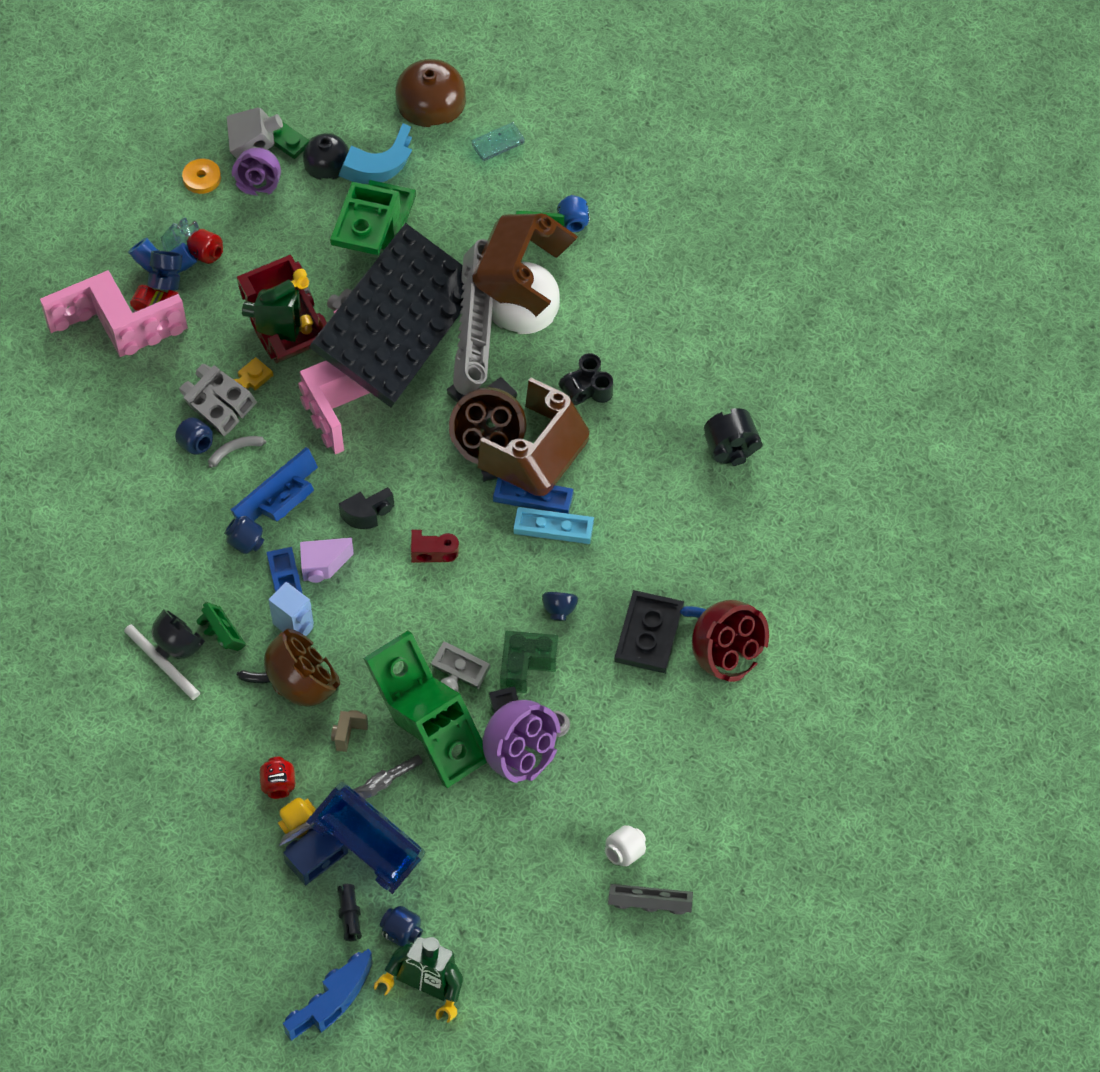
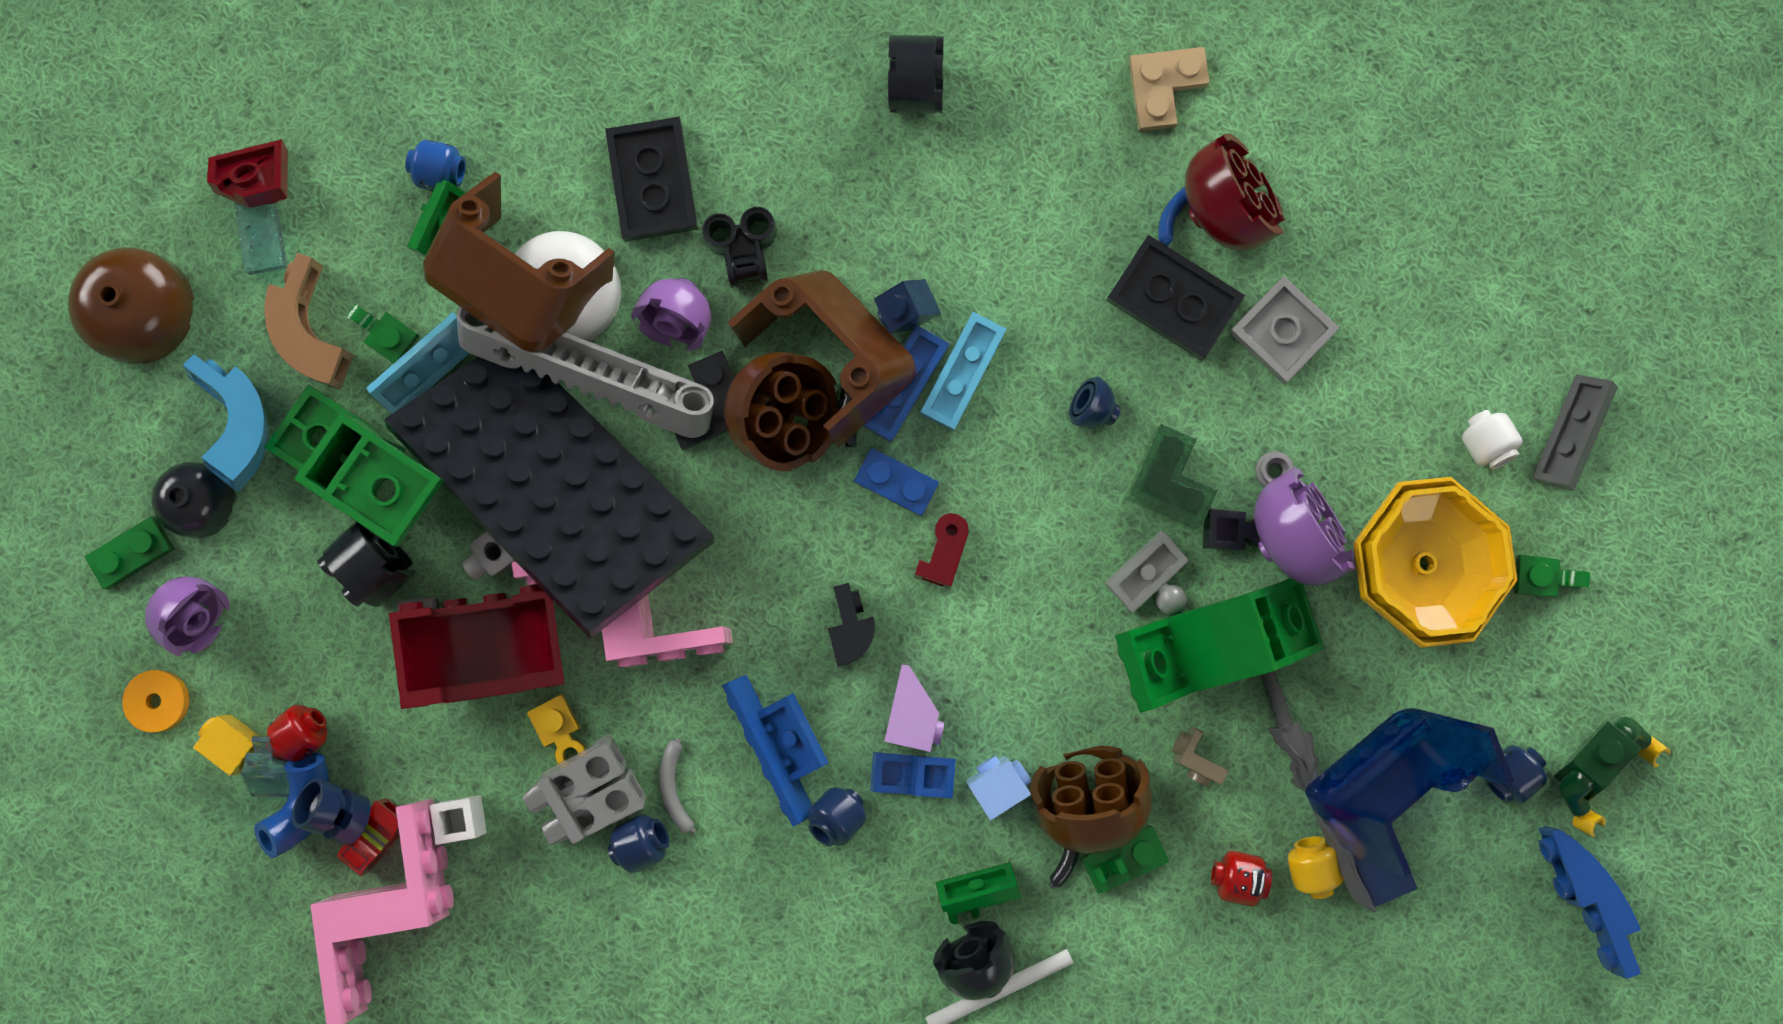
camera: 70 degrees left, 25 degrees up
light grey torso [227,107,283,158] -> none
dark green torso [242,269,313,342] -> none
black pin [337,883,362,942] -> none
none -> yellow brick [193,715,267,776]
none -> dark red plate [207,139,288,208]
none -> medium nougat arch [264,253,354,390]
none -> black brick [317,521,415,607]
none -> green plate [346,304,419,364]
none -> medium azure plate [366,312,469,414]
none -> white brick [430,795,487,845]
none -> black plate [605,116,699,242]
none -> medium lavender cylinder [631,278,712,351]
none -> blue plate [854,448,939,517]
none -> dark blue brick [874,279,941,333]
none -> green plate [1081,825,1169,894]
none -> tan plate [1129,47,1210,132]
none -> light grey plate [1229,276,1339,384]
none -> yellow rock [1353,477,1517,648]
none -> green plate [1515,555,1590,597]

